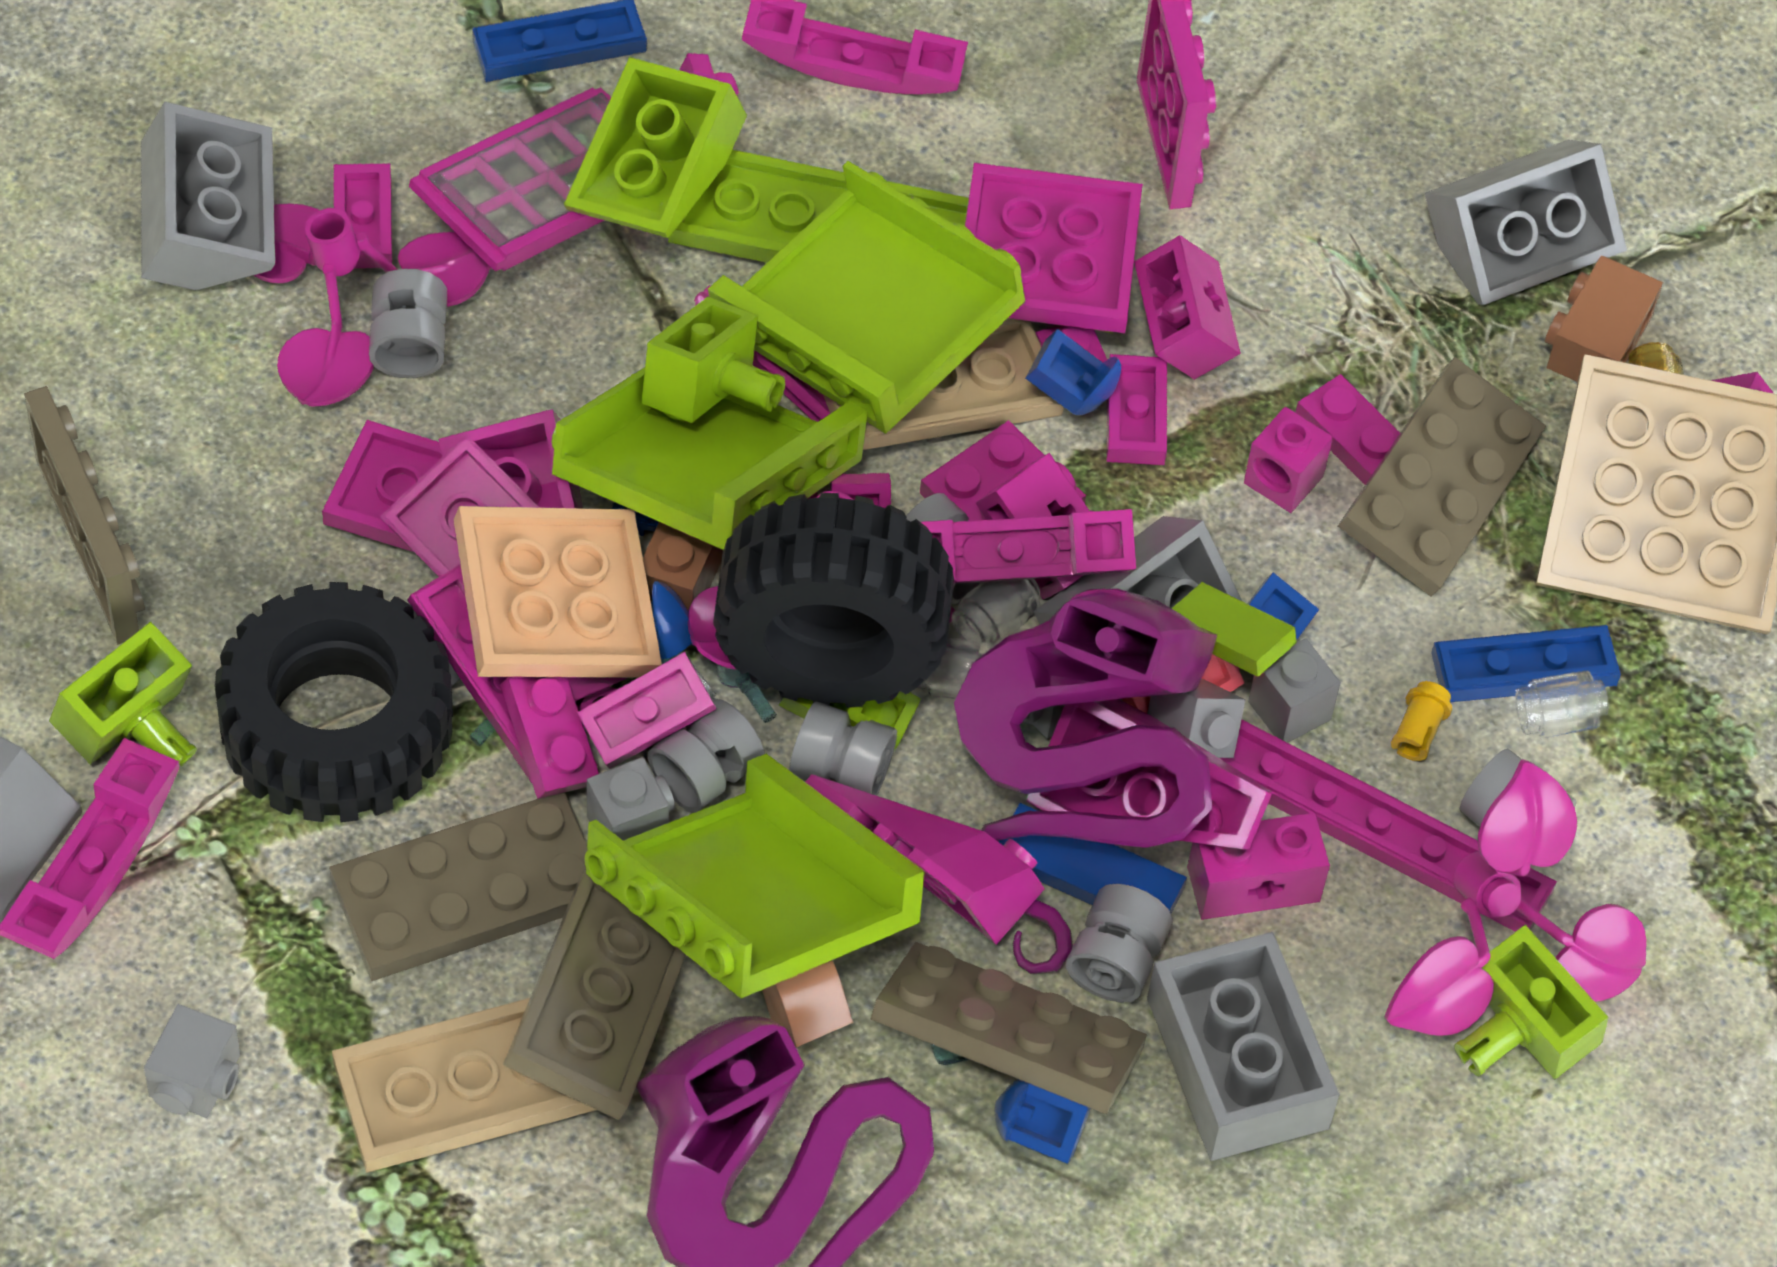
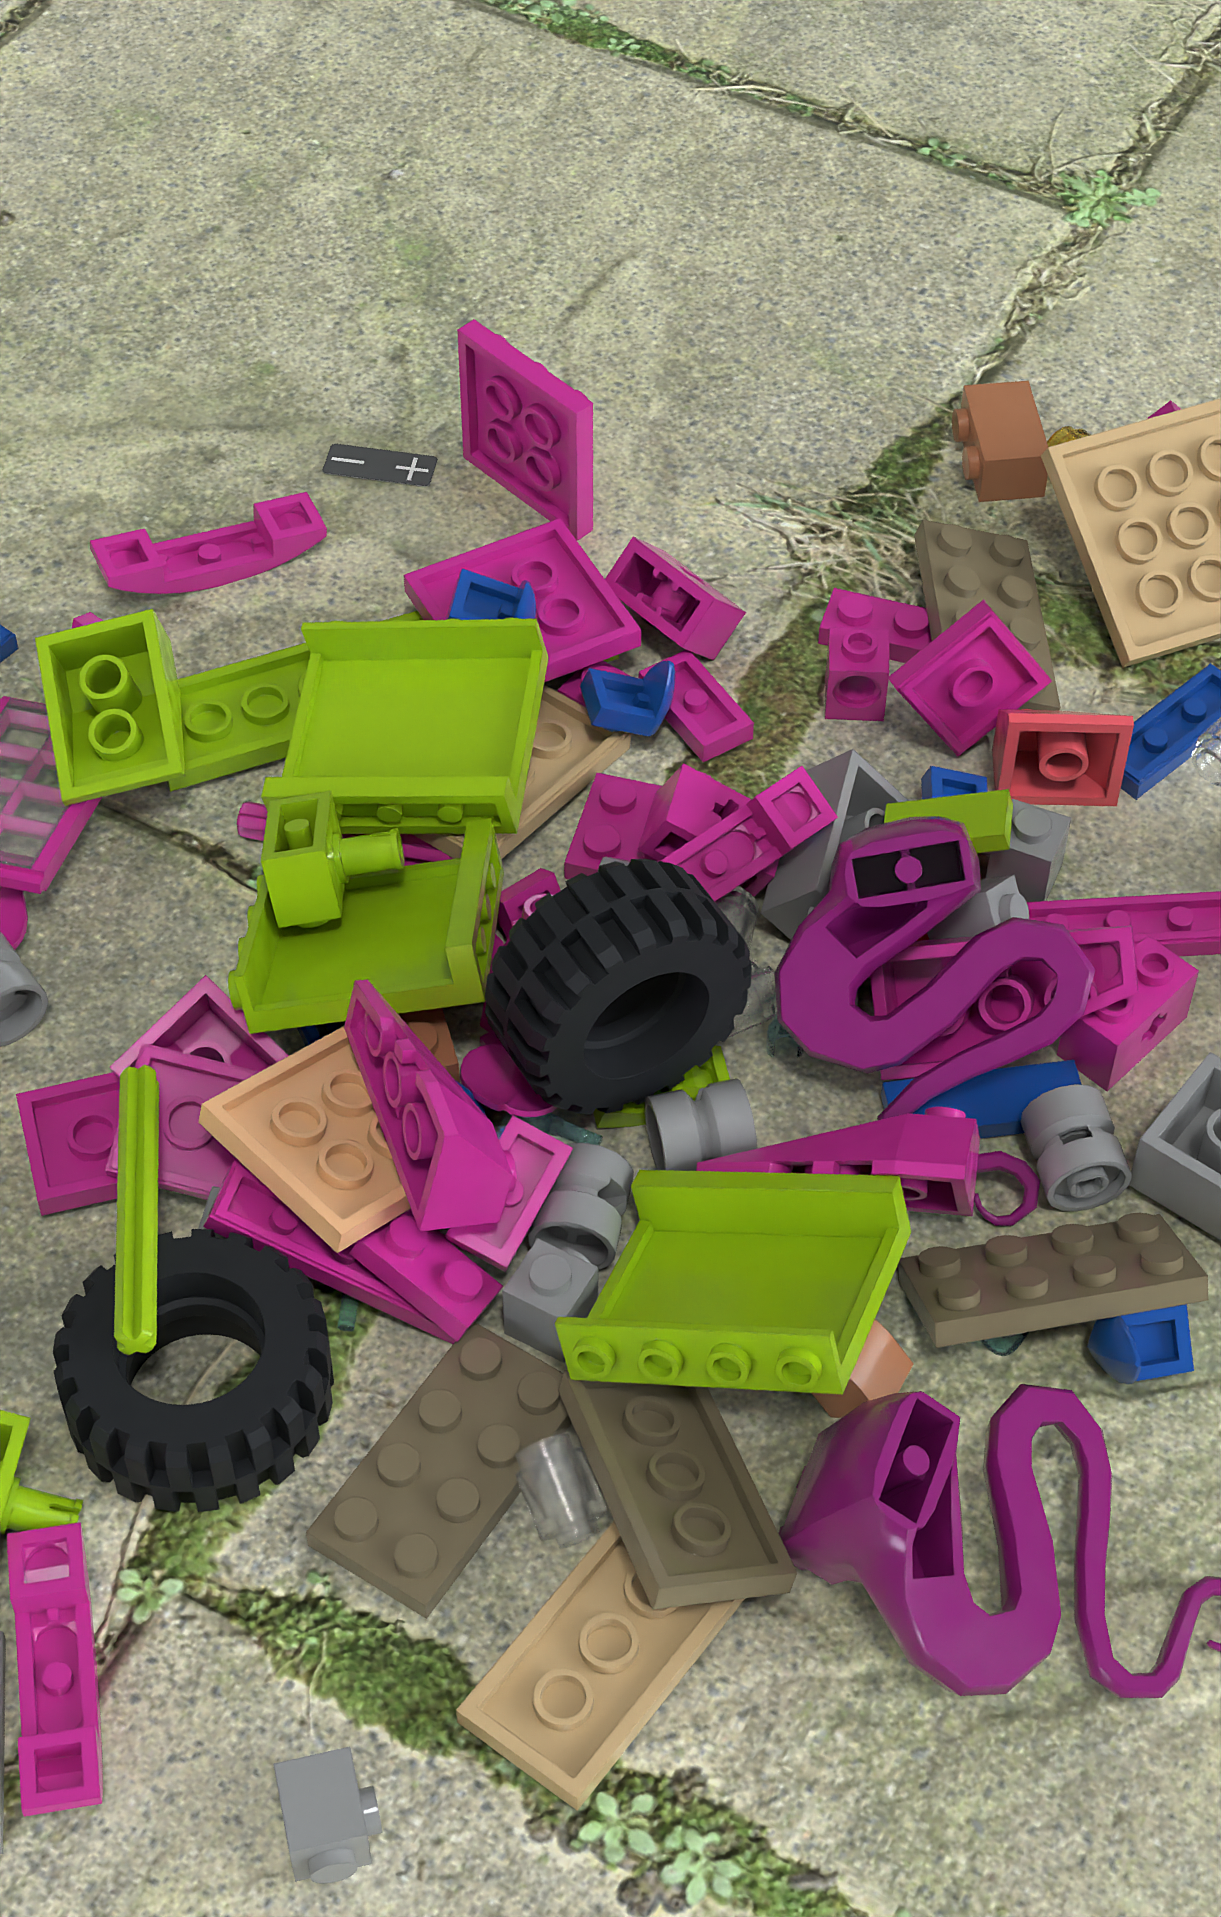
camera: 30 degrees left, 5 degrees down
yellow pin [1391,681,1452,761] -> none
light grey slope [1425,140,1627,305] -> none
none -> lime axle [114,1065,159,1355]
none -> dark grey sticker [322,444,438,487]
none -> dark pink wedge [344,979,517,1231]
none -> blue plate [446,568,536,620]
none -> clear brick [515,1433,608,1549]
none -> dark pink plate [888,599,1052,757]
none -> coral slope [992,709,1134,806]

